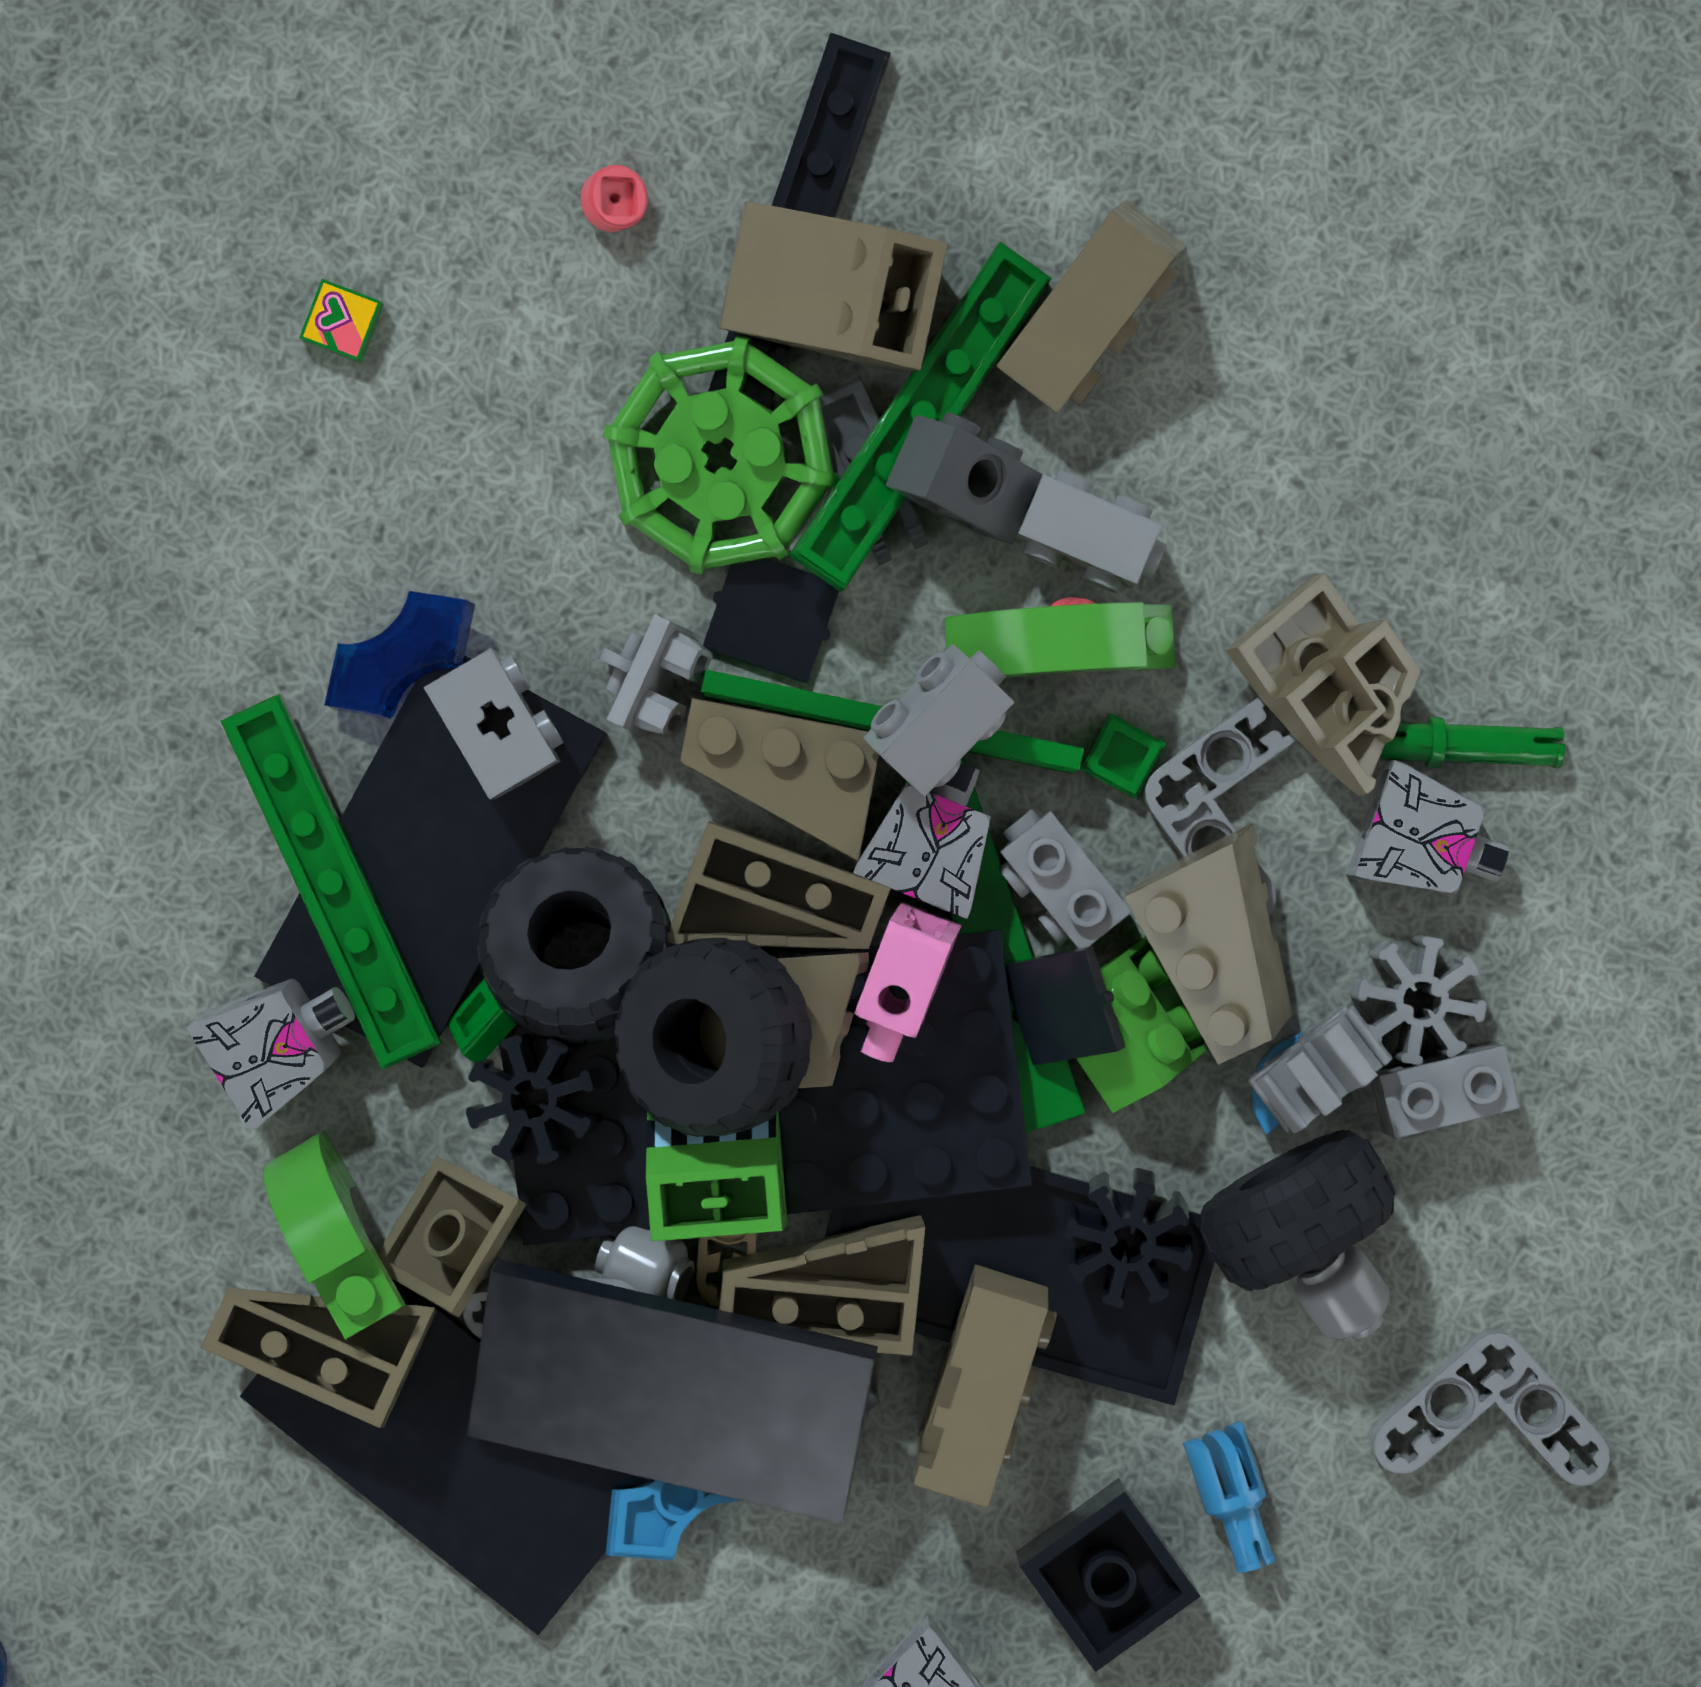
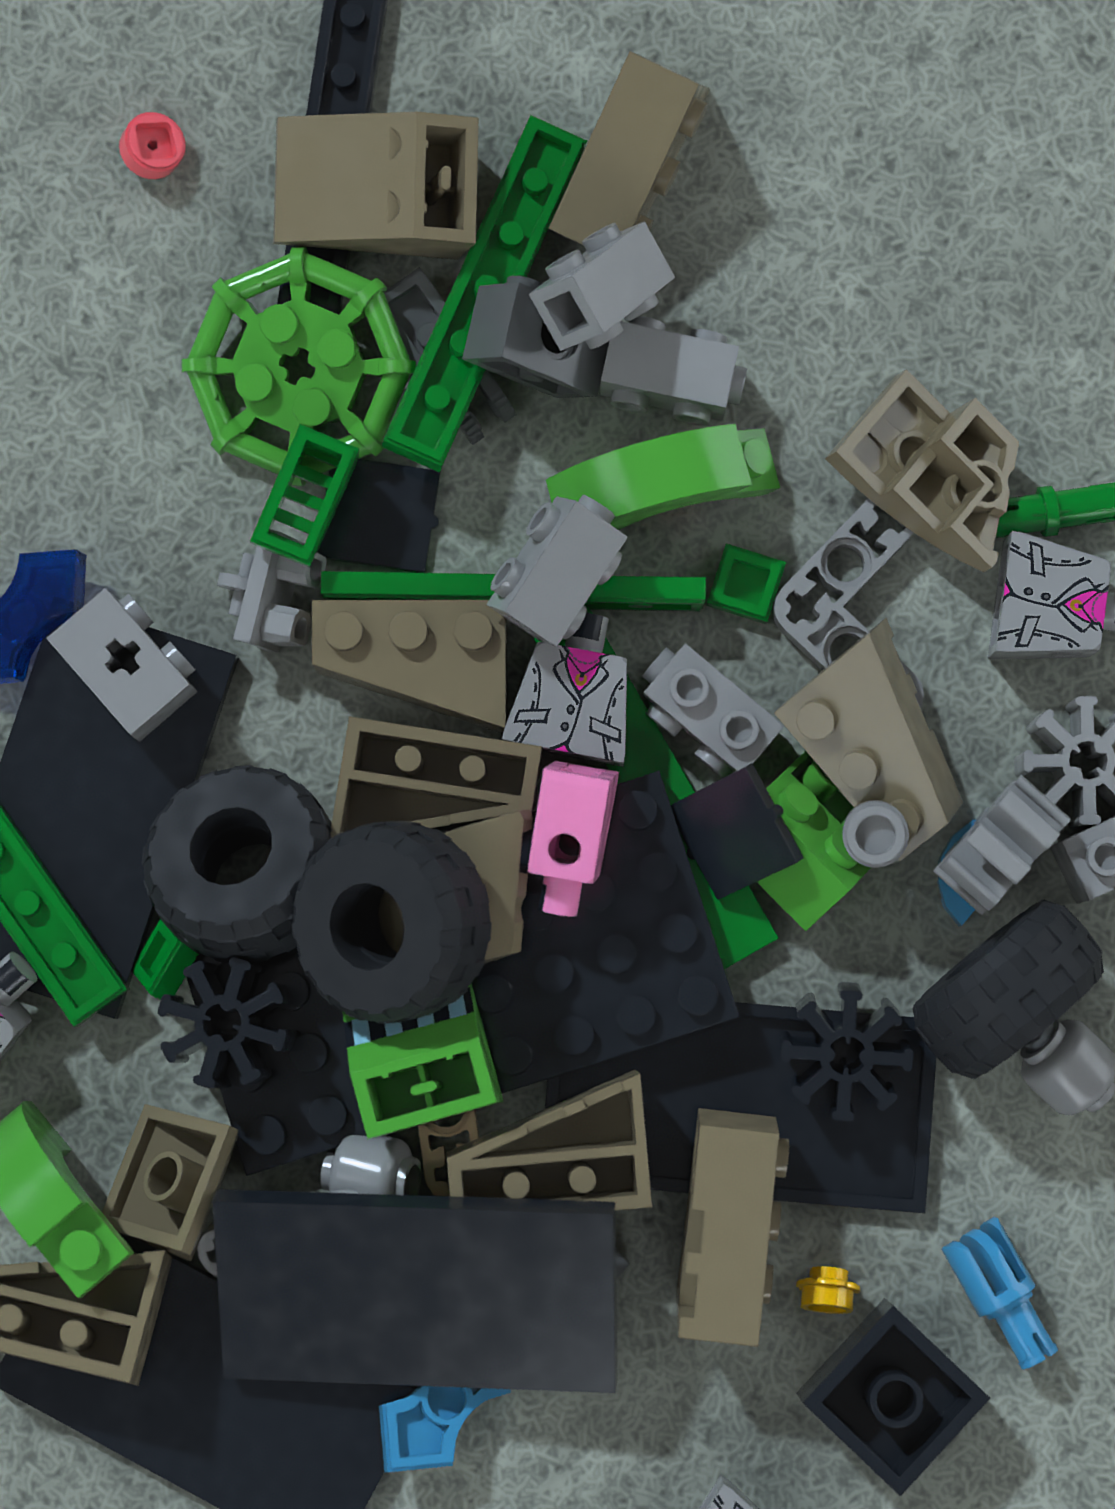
camera: 10 degrees left, 5 degrees down
none -> green slope [250,424,359,568]
none -> light grey brick [529,221,675,351]
none -> yellow plate [796,1266,860,1314]
none -> light grey tile [842,800,909,868]

